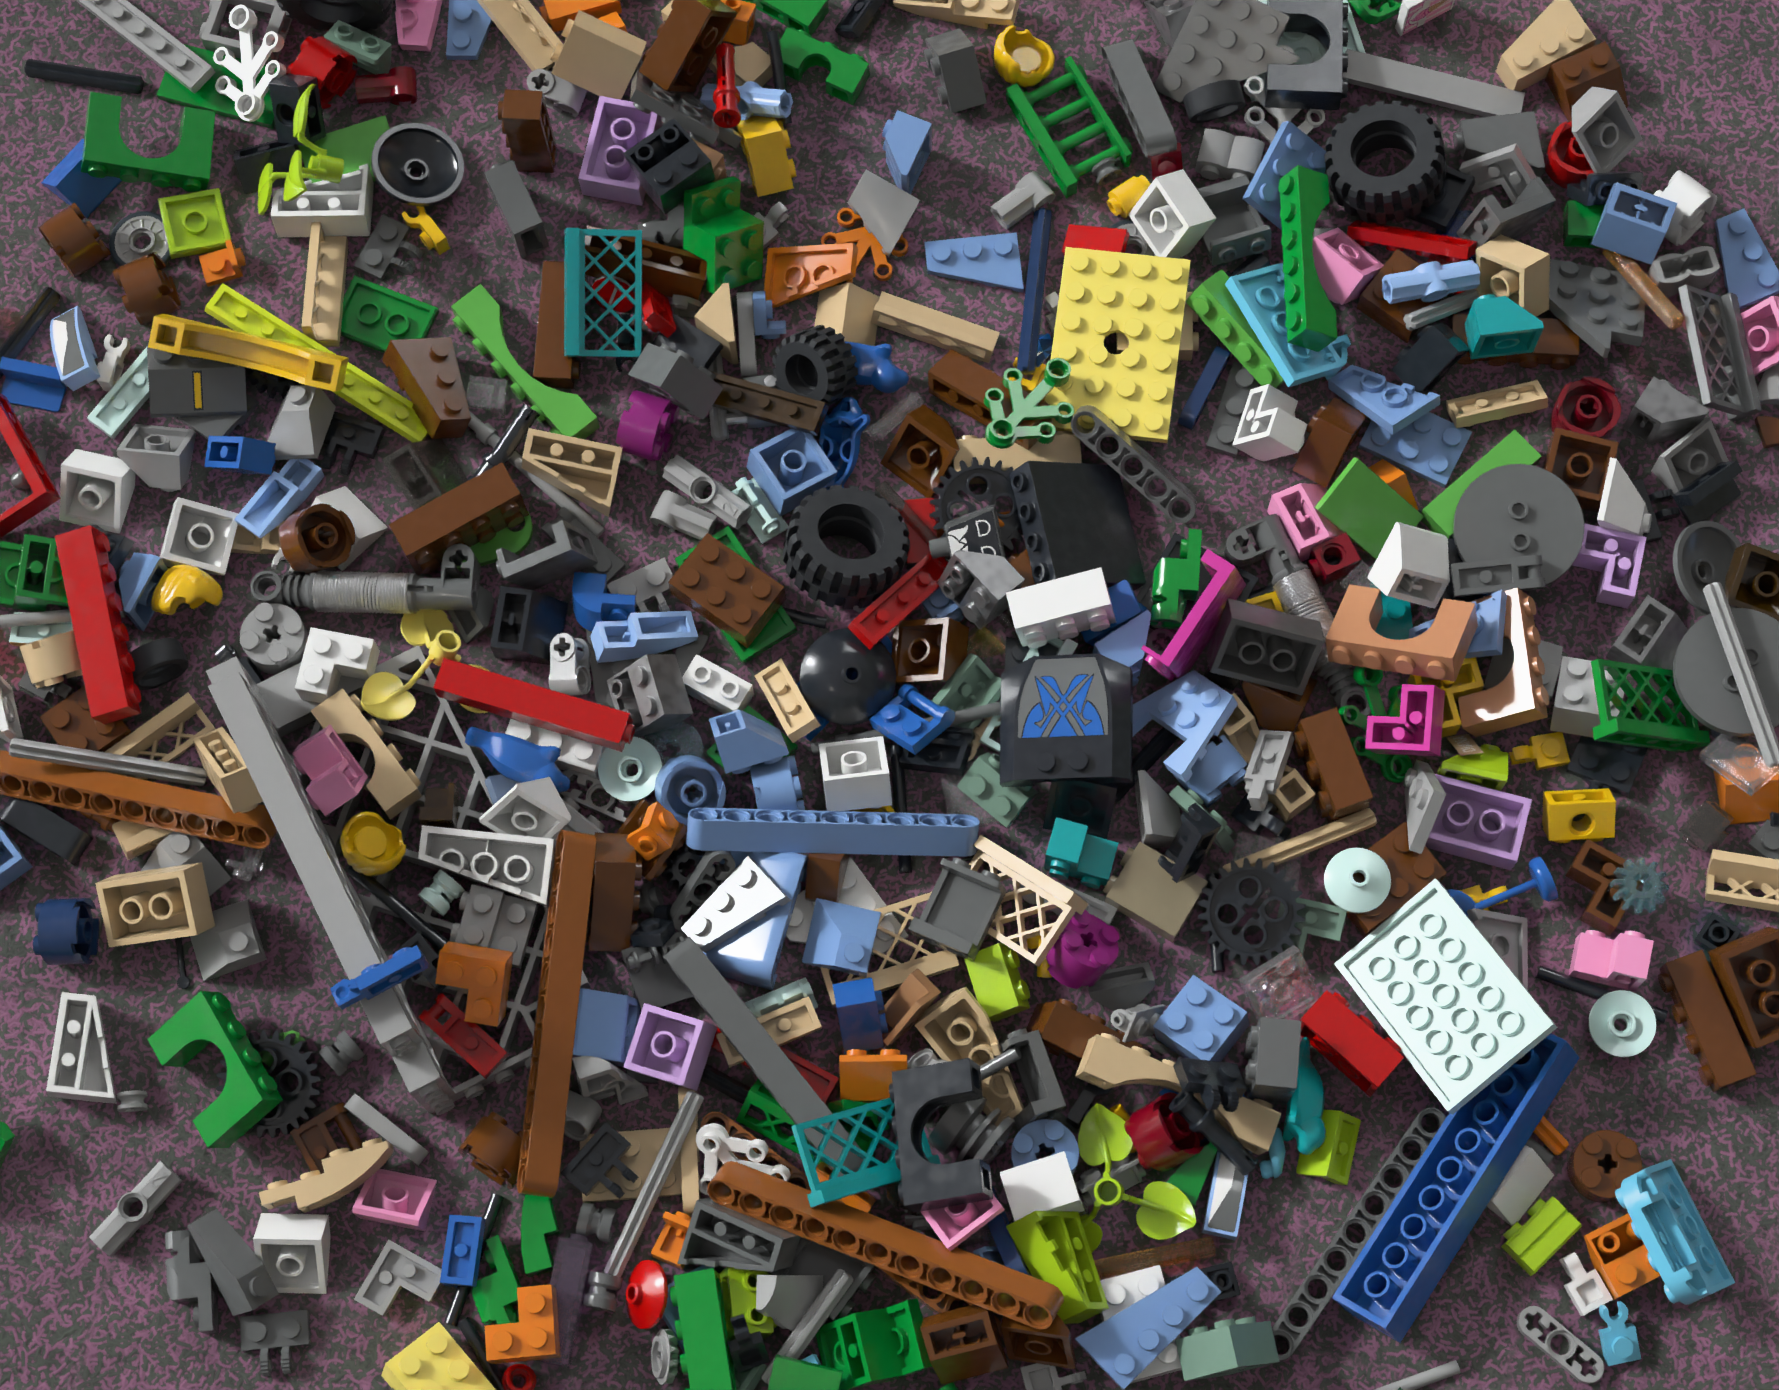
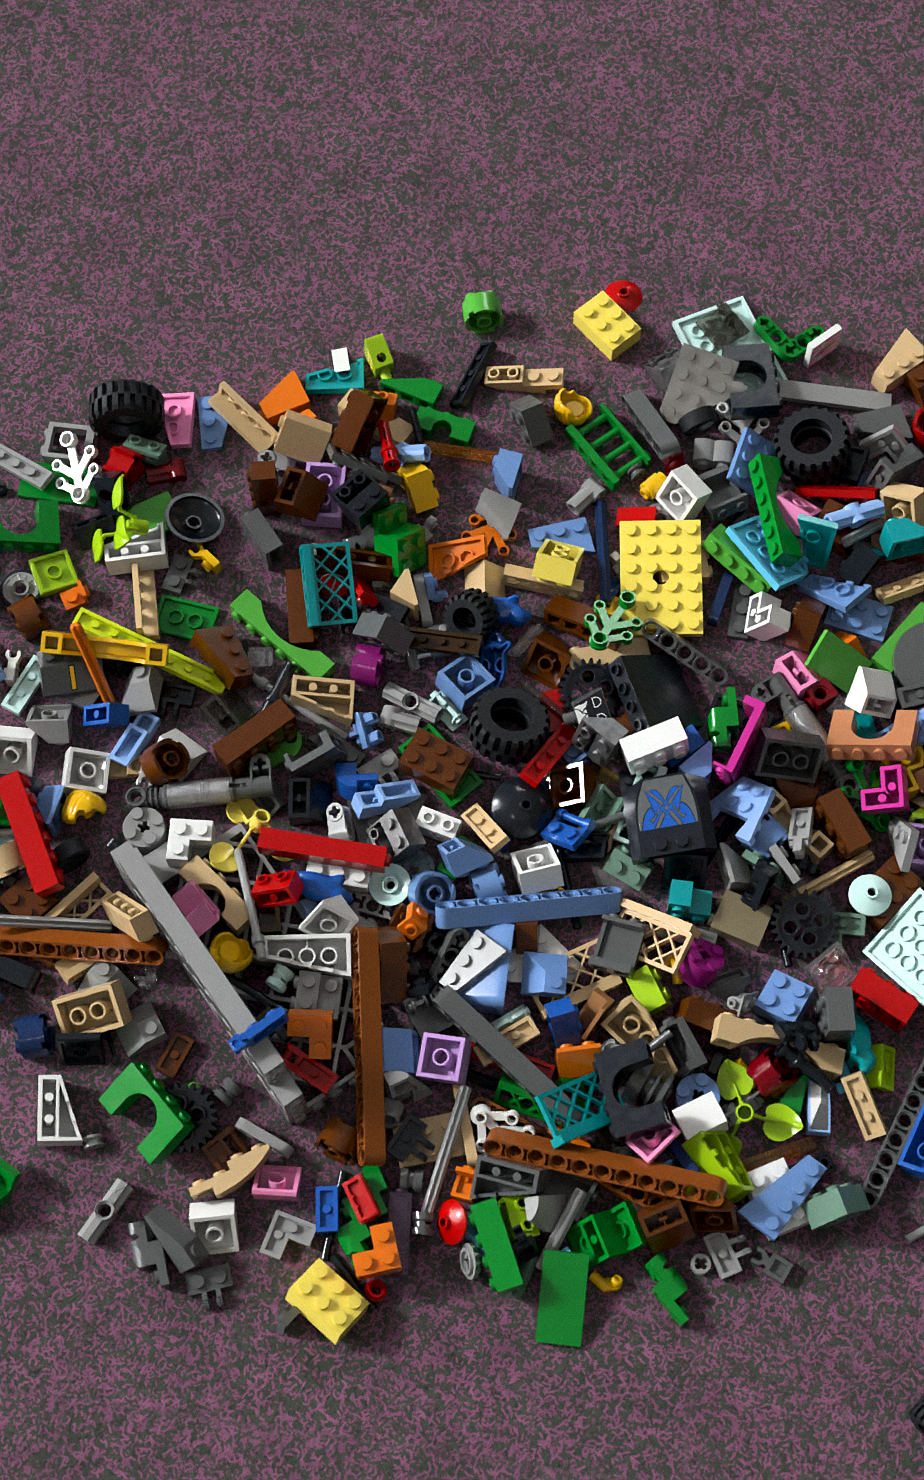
camera: 10 degrees left, 5 degrees down
none -> black plate [56,1032,106,1066]
none -> orange axle [70,622,117,703]
none -> reddish brown plate [154,1031,196,1080]
none -> light grey bar [234,848,267,961]
none -> red brick [251,870,304,909]
none -> reddish brown slope [274,466,329,522]
none -> red plate [342,1173,382,1225]
none -> medium blue hips [349,712,384,750]
none -> clear orange axle [423,441,499,462]
none -> light yellow brick [532,538,585,587]
none -> light grey plate [768,844,801,886]
none -> teal wing [797,513,839,570]
none -> tan plate [841,1070,887,1141]

